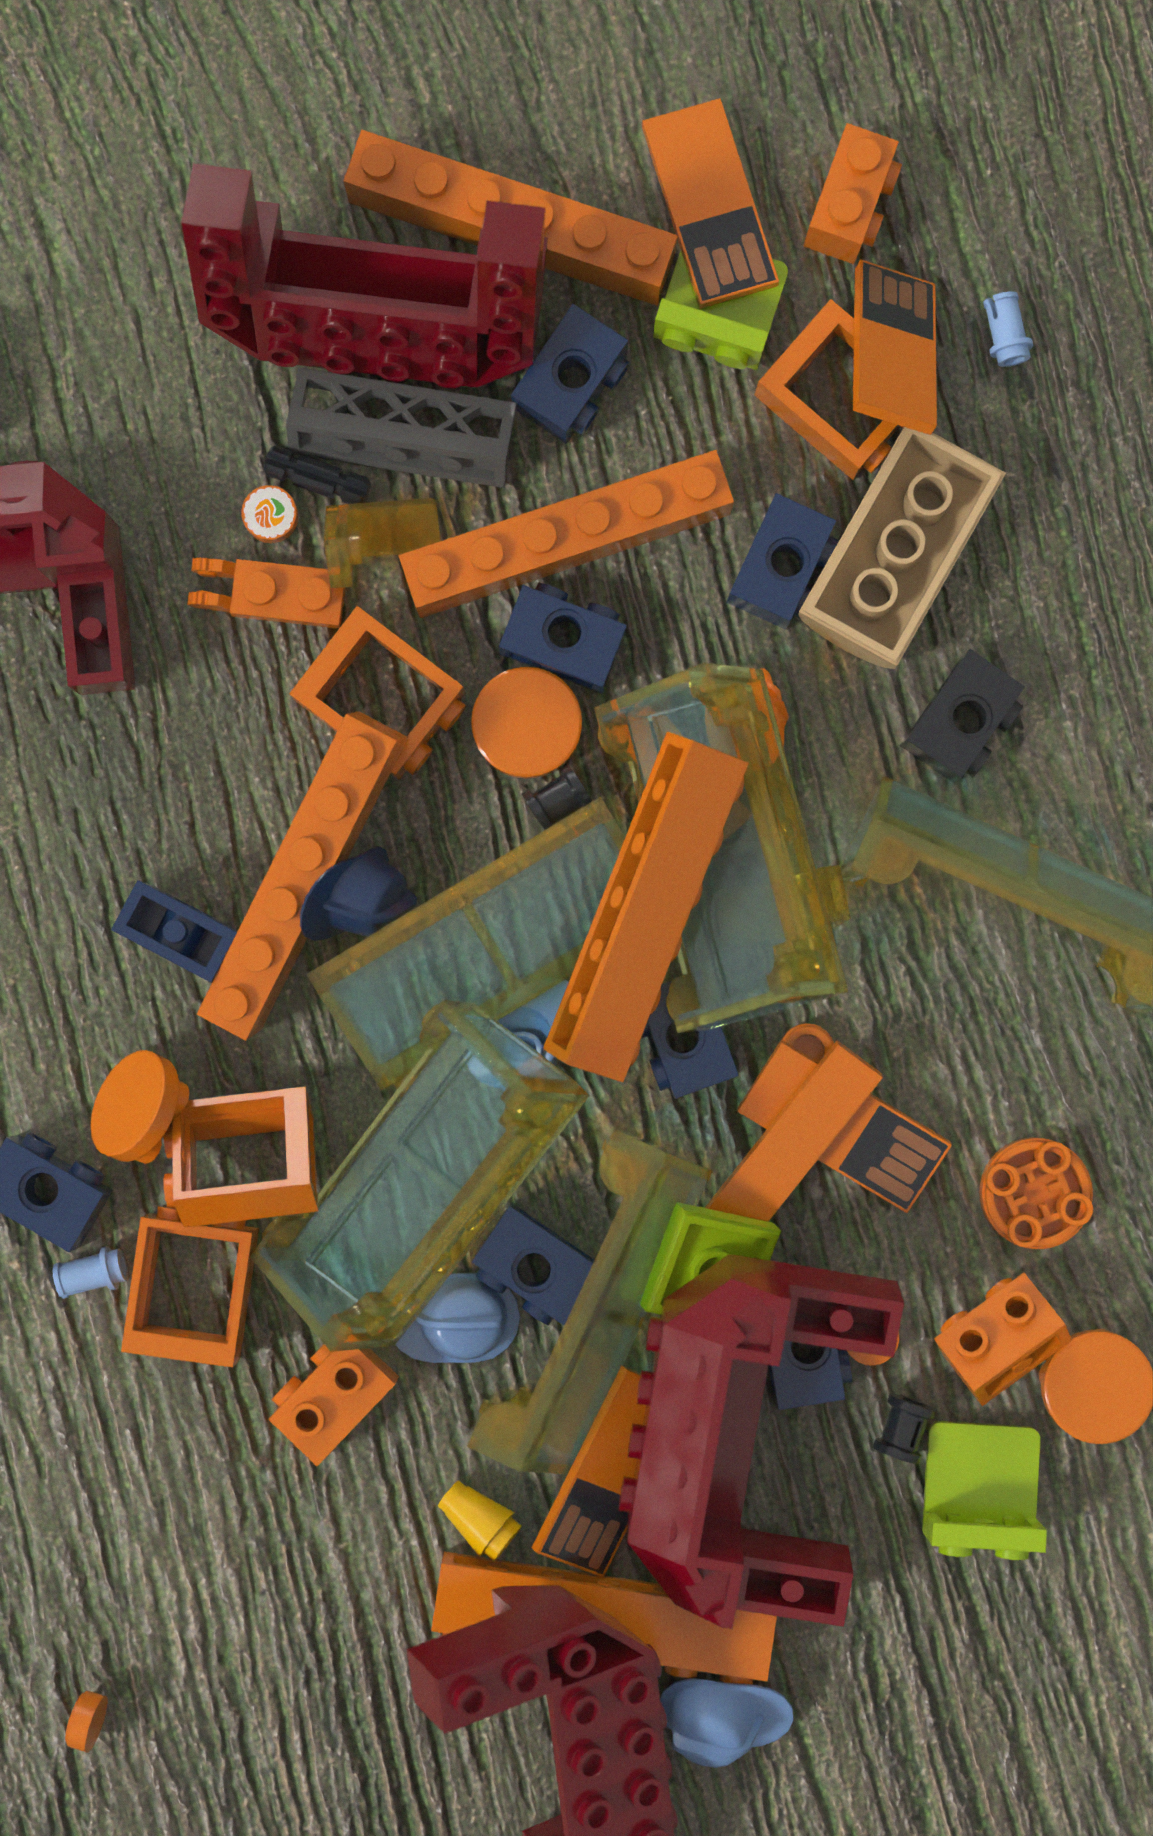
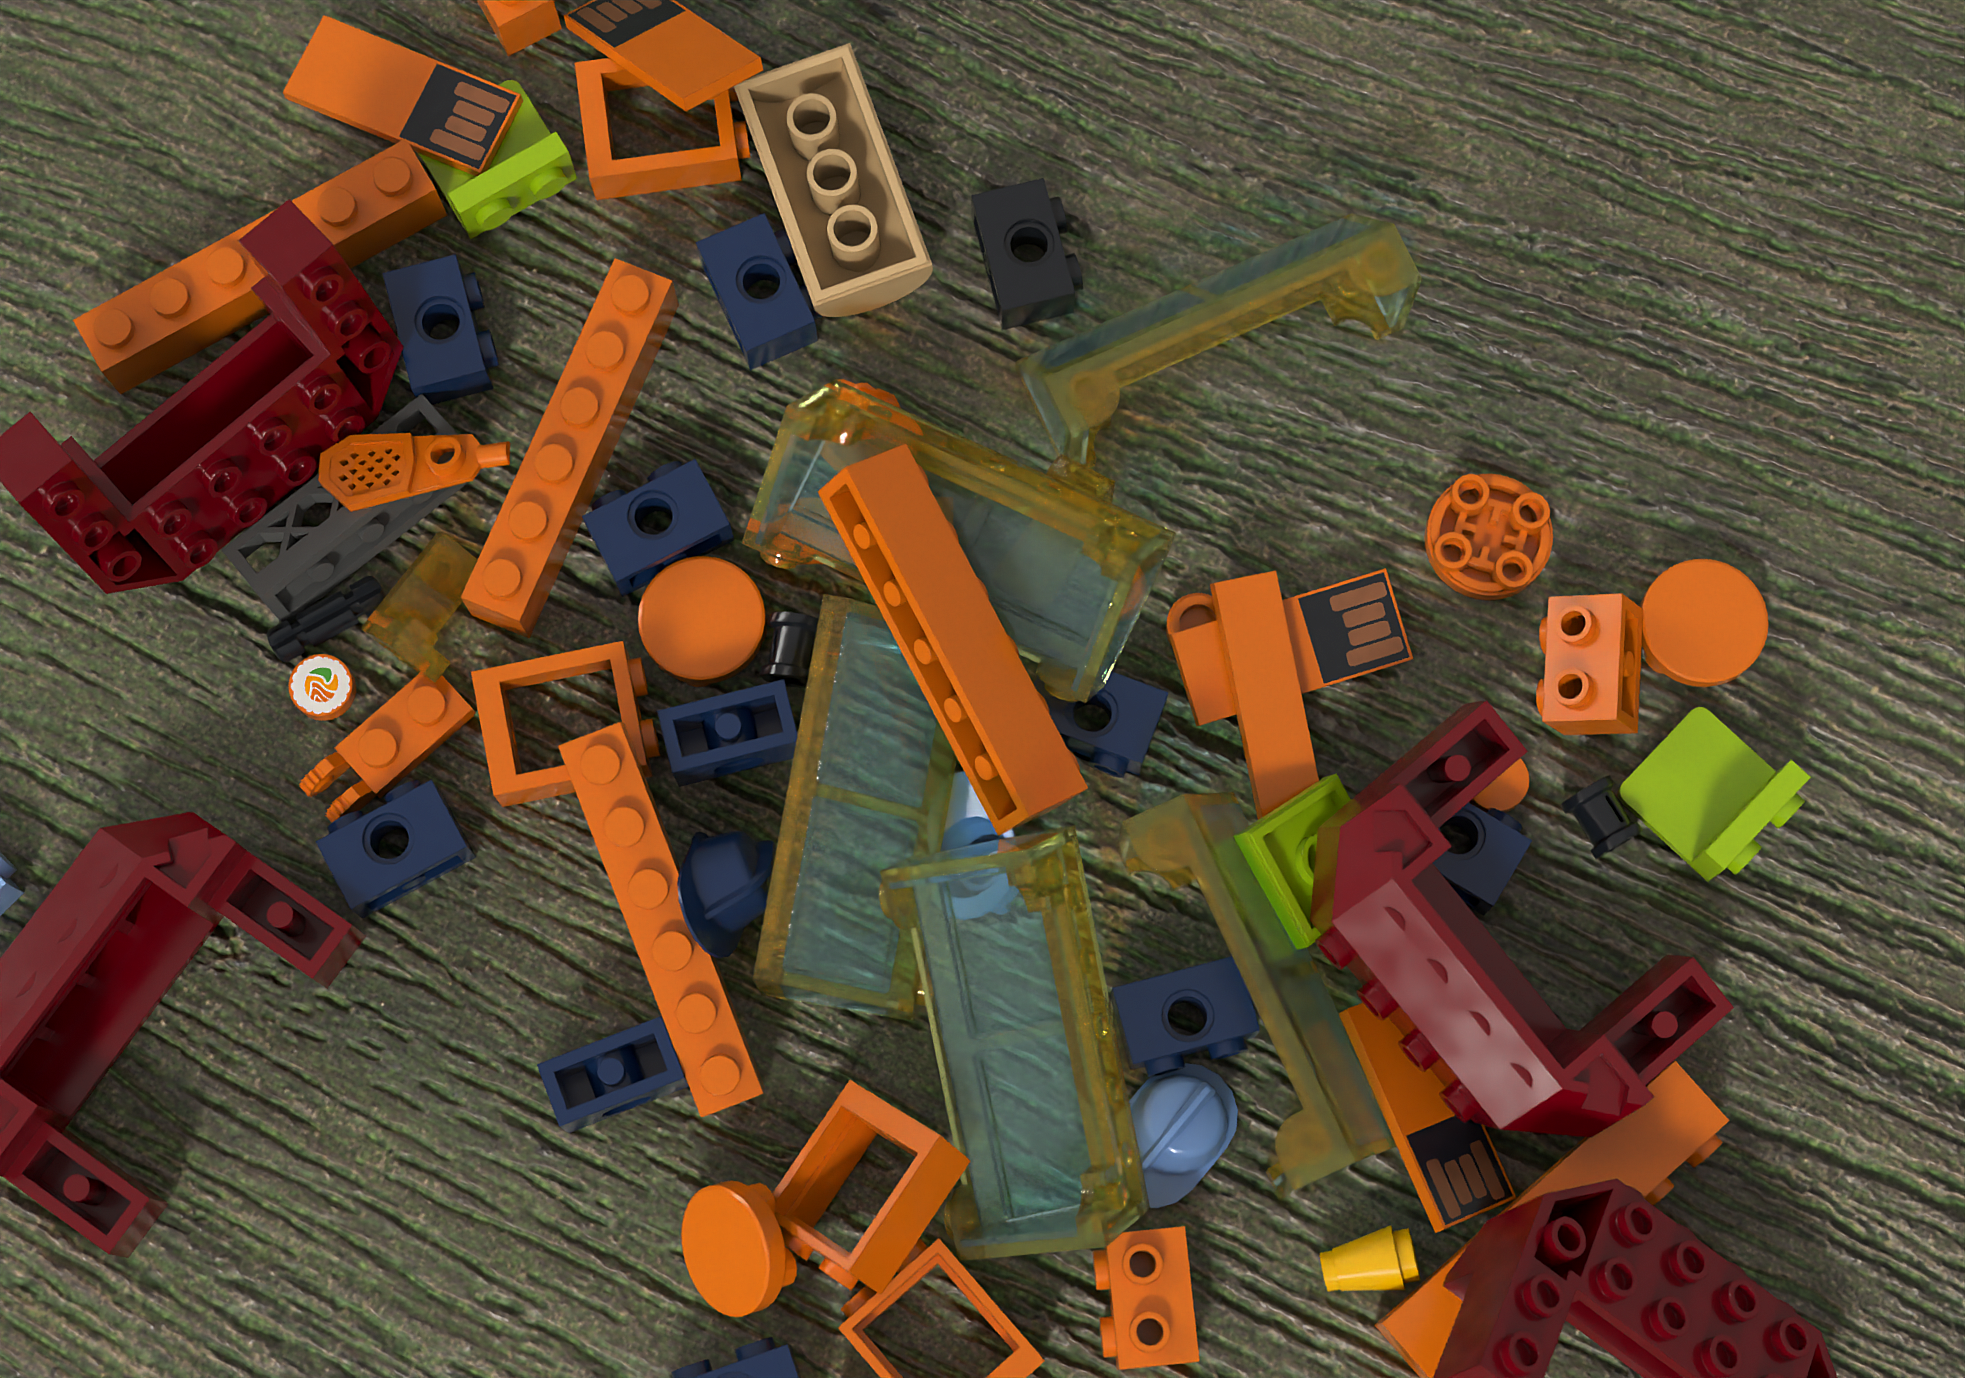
camera: 45 degrees left, 10 degrees down
medium blue piece [660,1678,793,1768] -> none
none -> dark blue brick [315,780,476,919]
none -> orange piece [318,433,510,512]
none -> dark blue brick [657,679,803,787]

